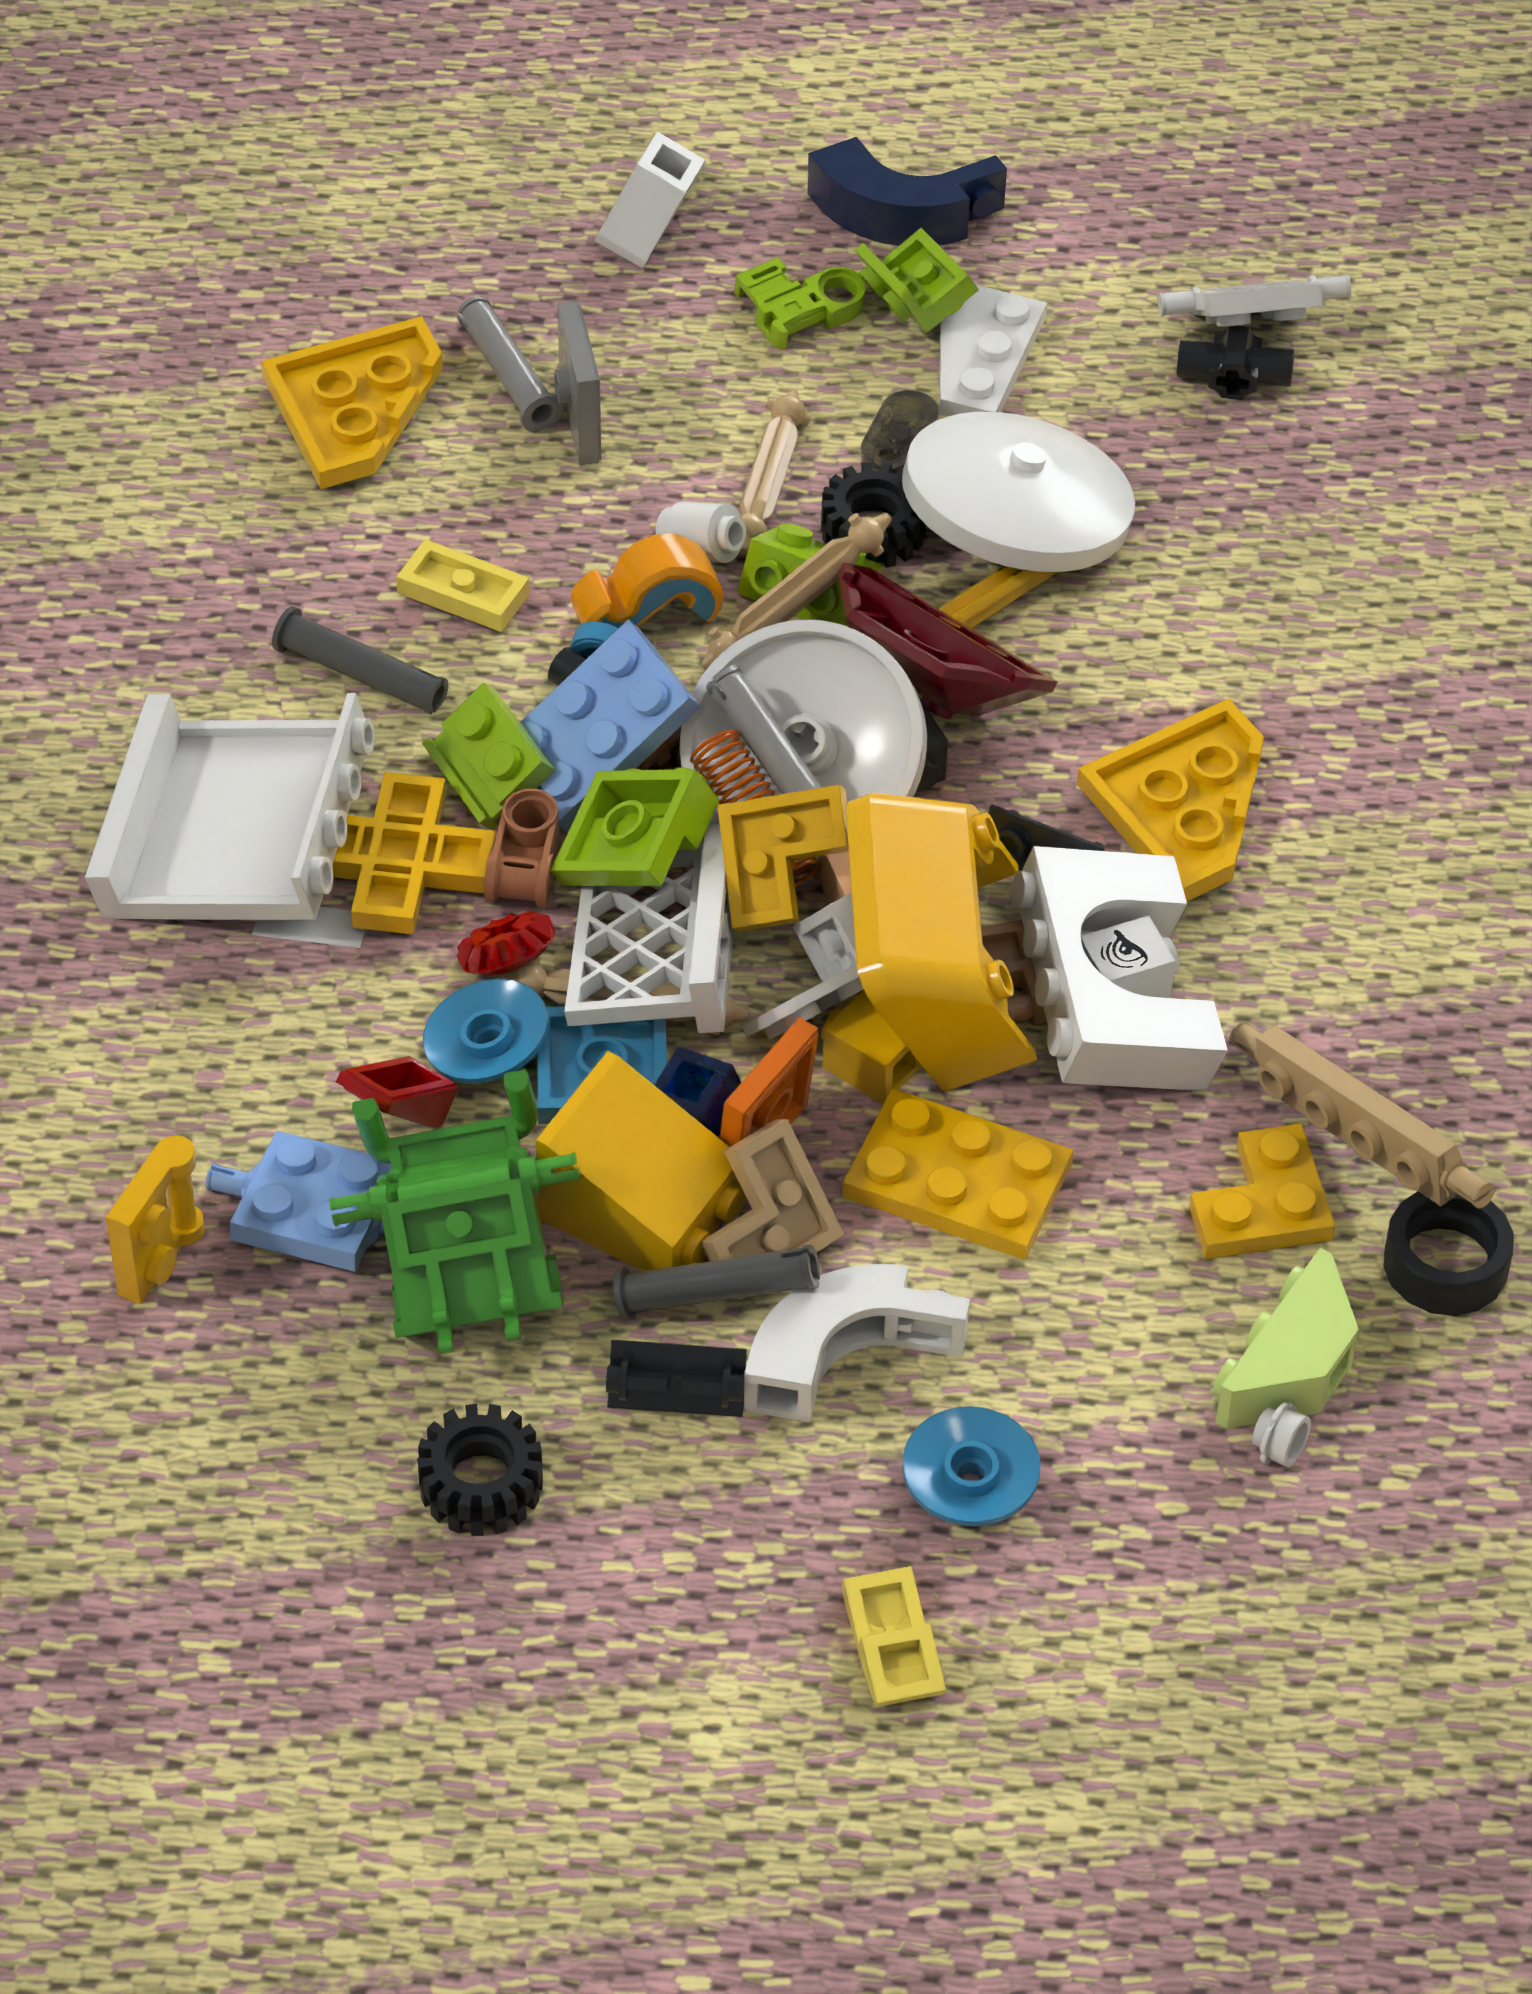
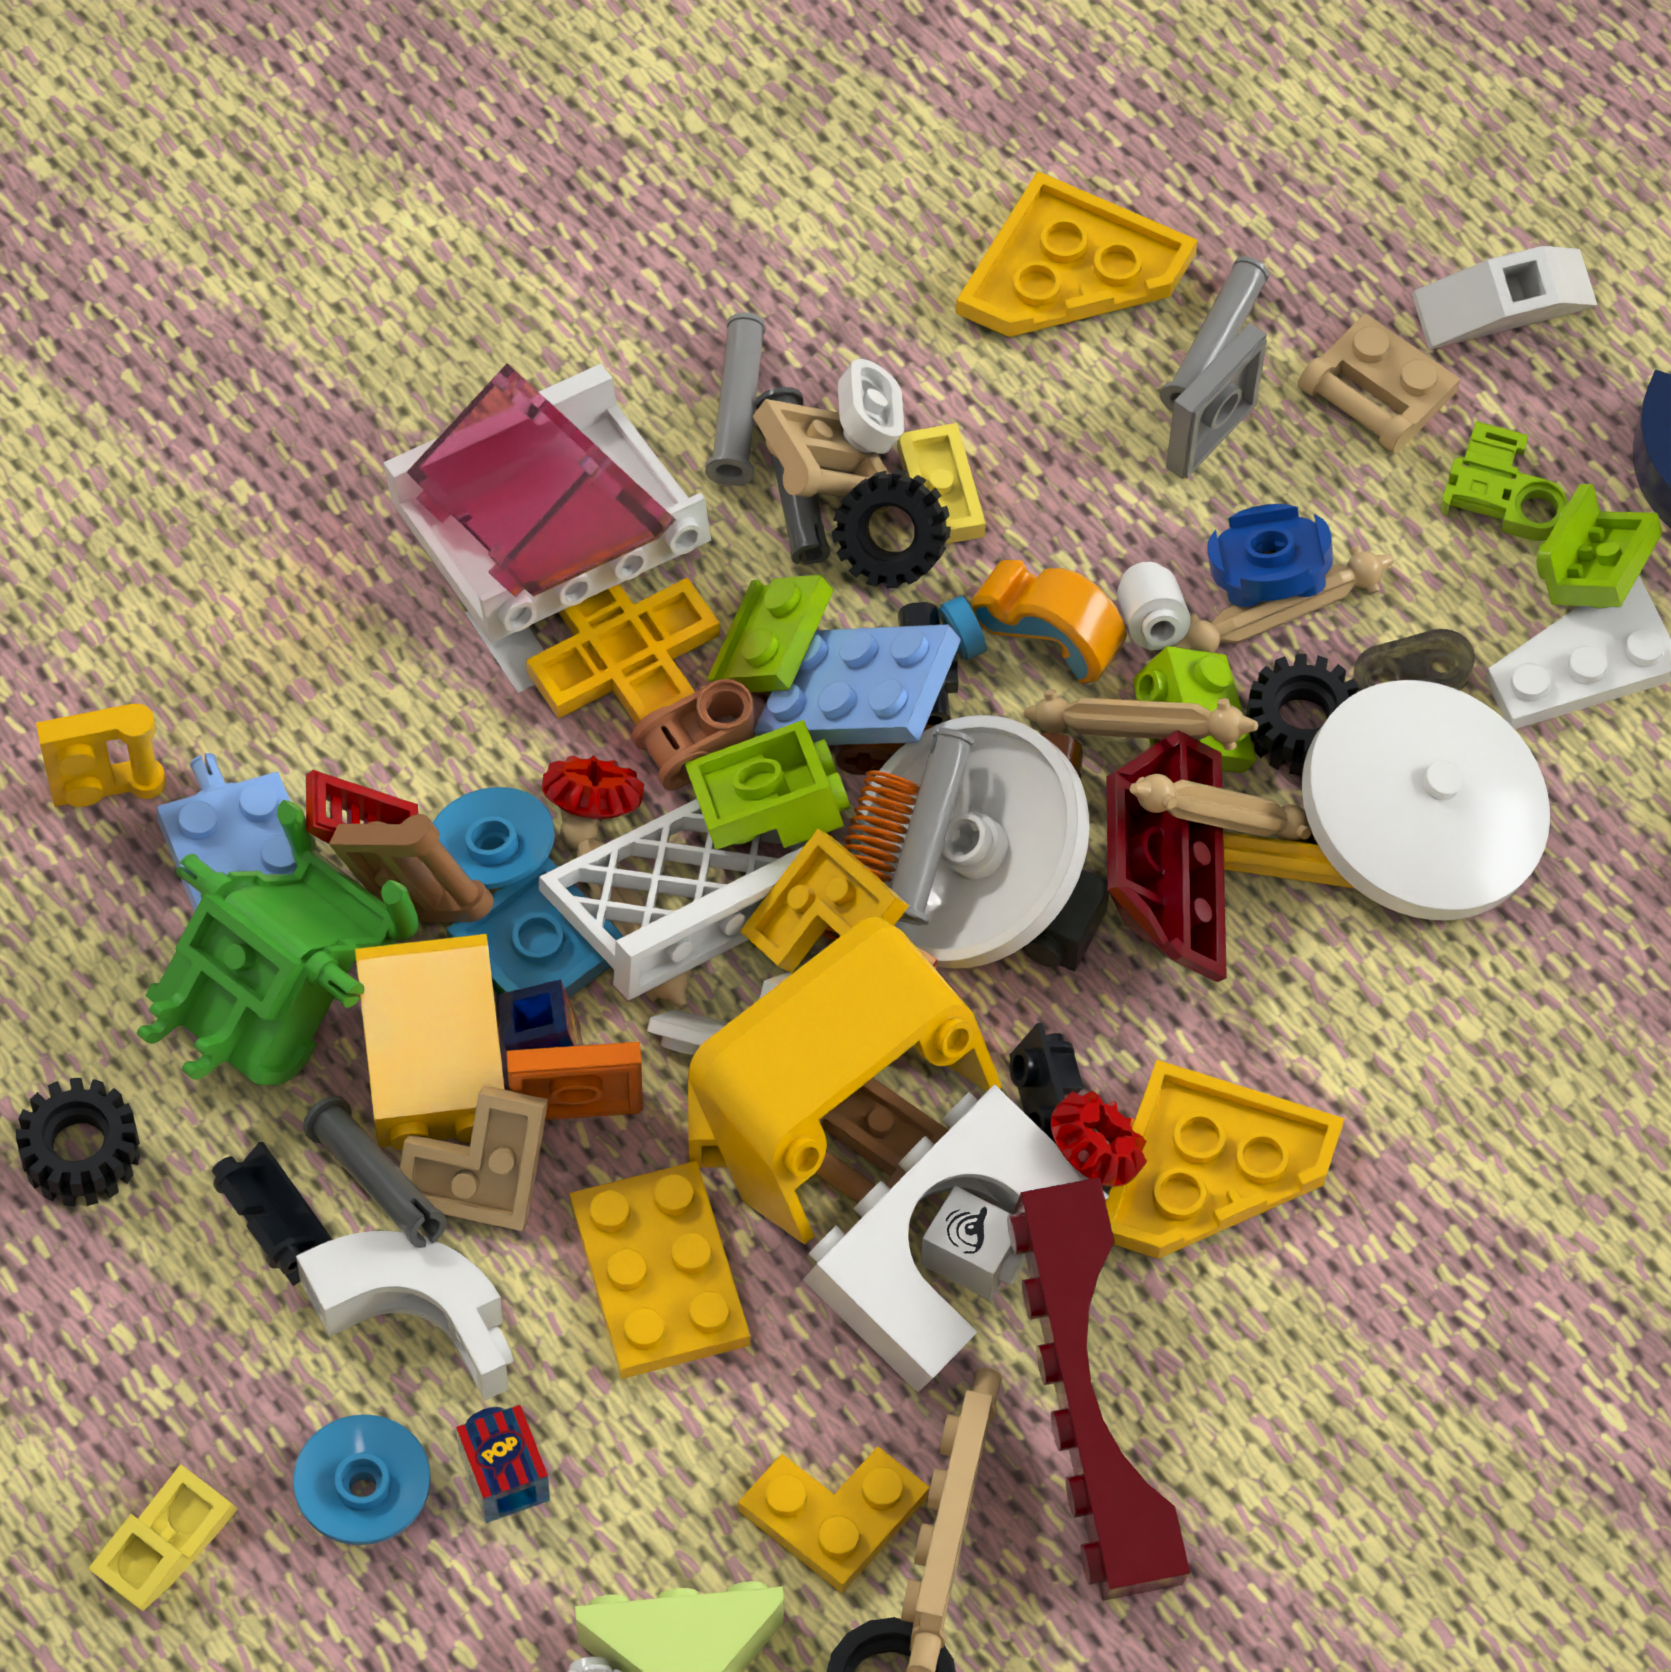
camera: 50 degrees right, 10 degrees up
none -> medium nougat plate [329,814,494,923]
none -> clear pink windscreen [407,363,676,597]
none -> clear blue brick [456,1405,550,1523]
none -> light grey pin [705,312,766,486]
none -> tan plate [752,399,890,510]
none -> black tyre [832,470,951,589]
none -> white plate [838,359,904,454]
none -> dark red arch [1007,1177,1191,1601]
none -> red gear [1051,1090,1147,1187]
none -> tan wheel [1130,774,1312,842]
none -> blue plate [1207,504,1334,607]
none -> tan plate [1298,313,1460,454]

